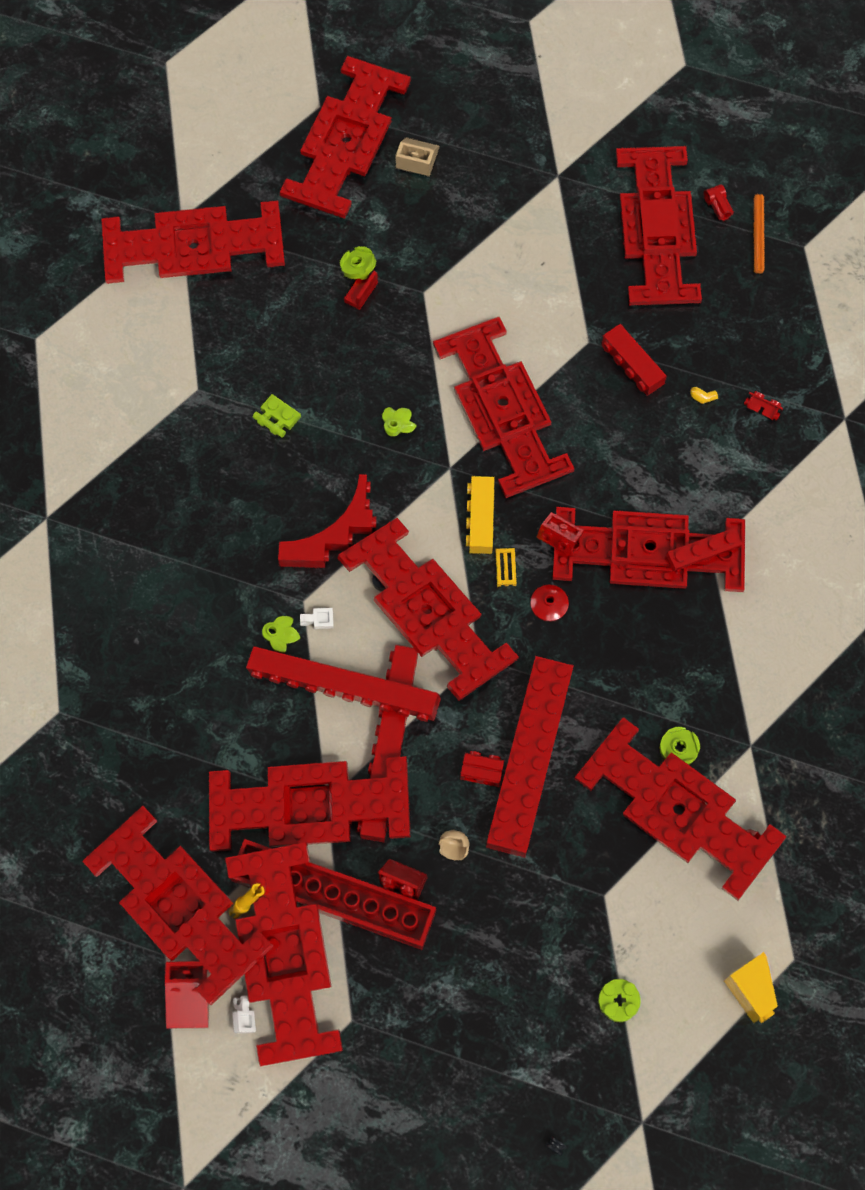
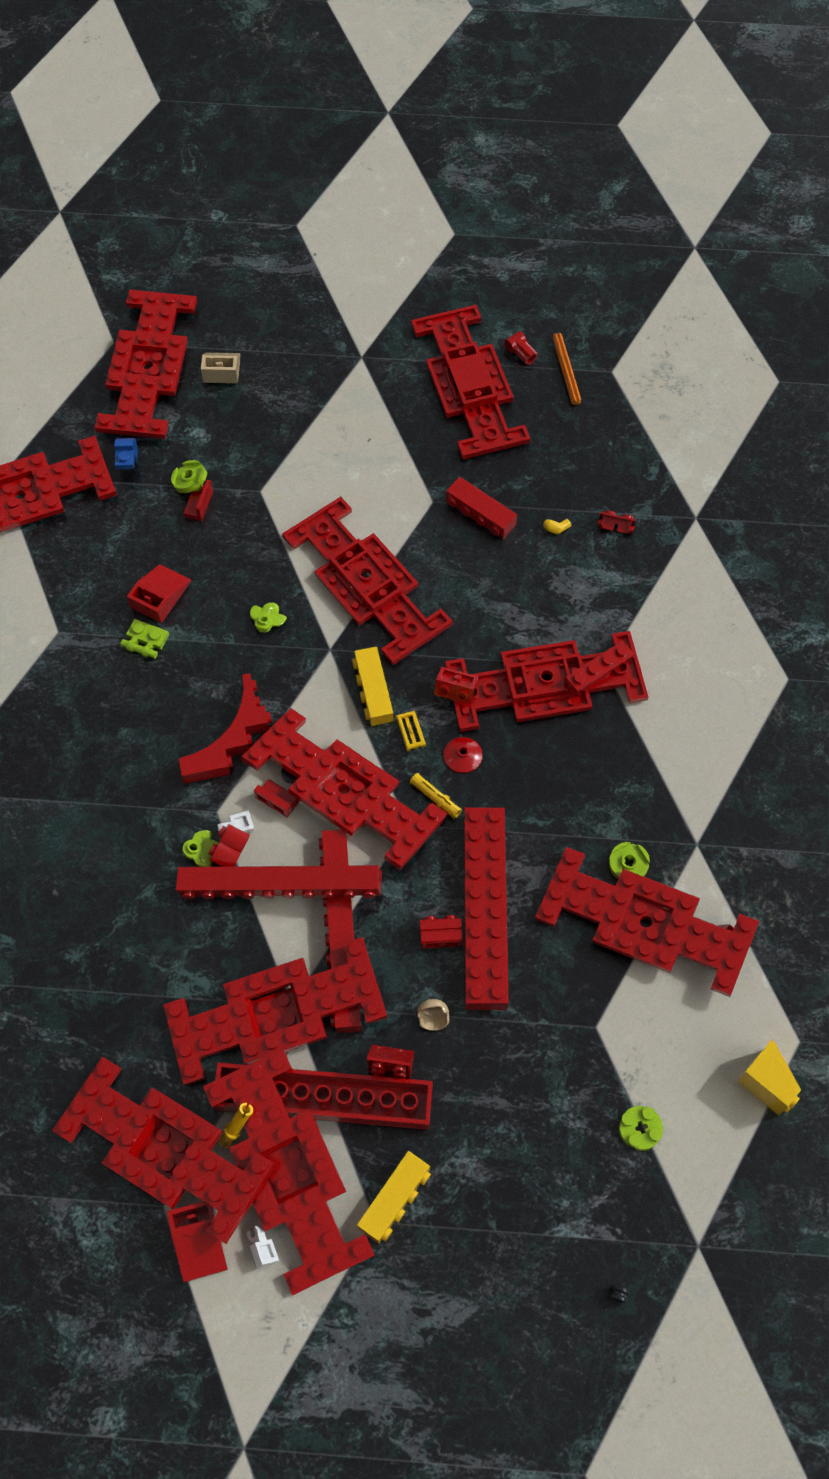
camera: 15 degrees left, 5 degrees down
none -> blue brick [114,438,138,469]
none -> red slope [126,565,191,623]
none -> red brick [208,824,250,867]
none -> red panel [253,779,300,818]
none -> yellow brick [357,1151,431,1244]
none -> yellow pin [410,773,462,819]

